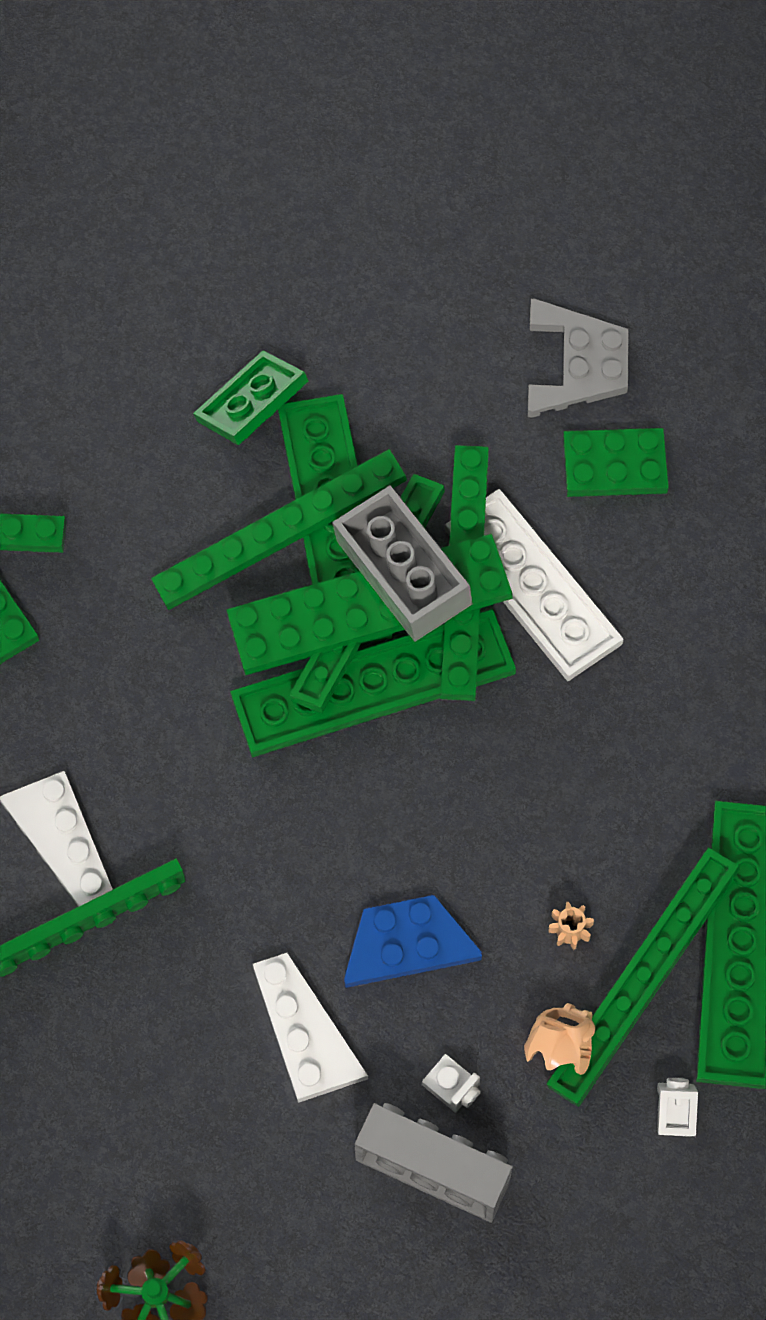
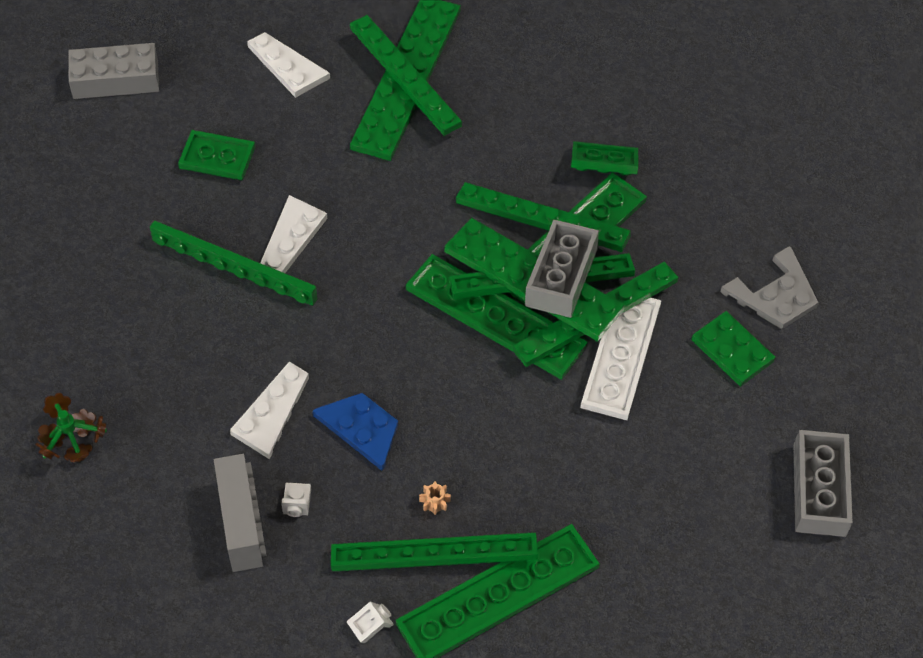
camera: 50 degrees right, 10 degrees down
light nougat helmet [524,1003,595,1075] -> none

